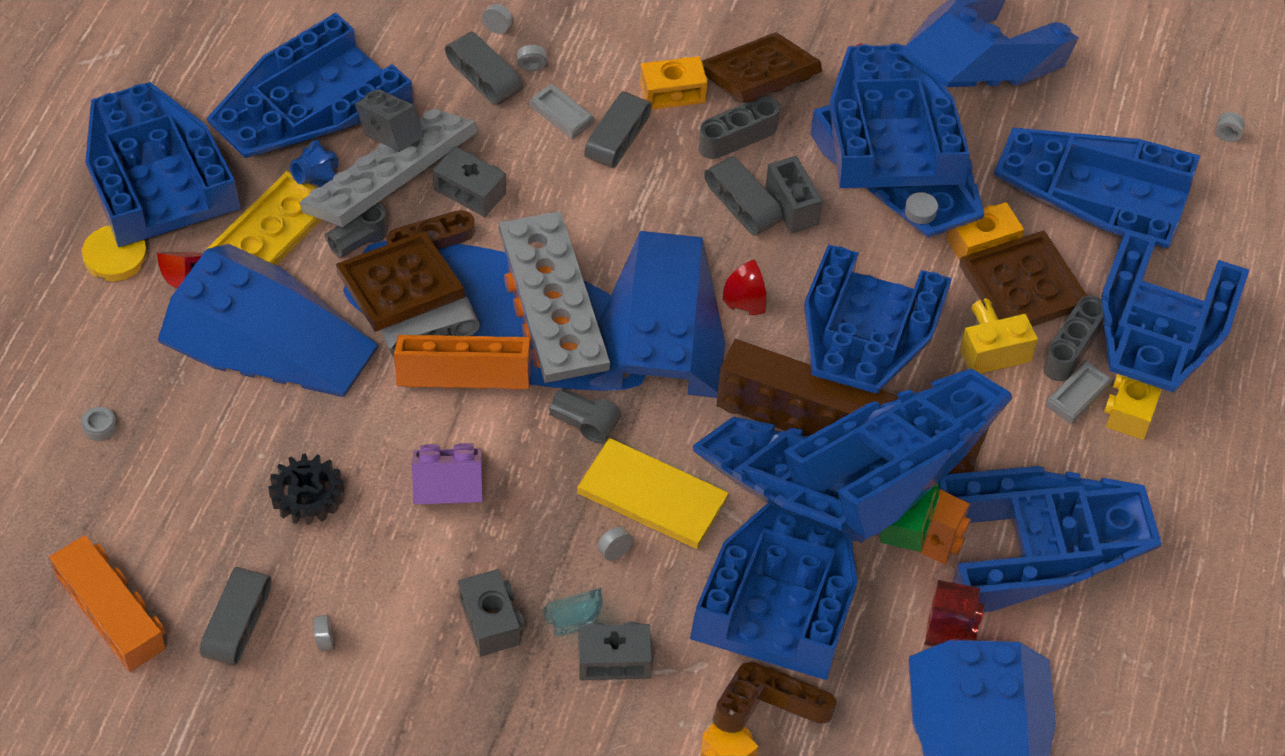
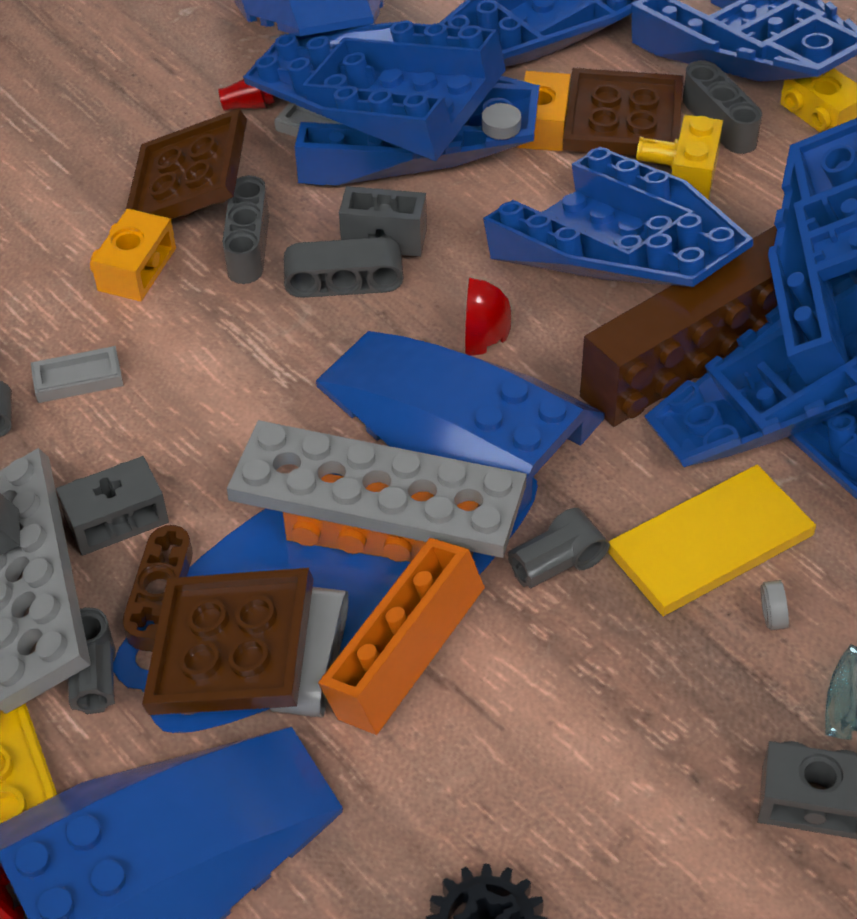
camera: 55 degrees left, 5 degrees down
medium lavender slope [412,443,482,504] -> none
dark grey beam [584,91,652,169] -> none
light grey tile [1045,361,1112,425] -> none

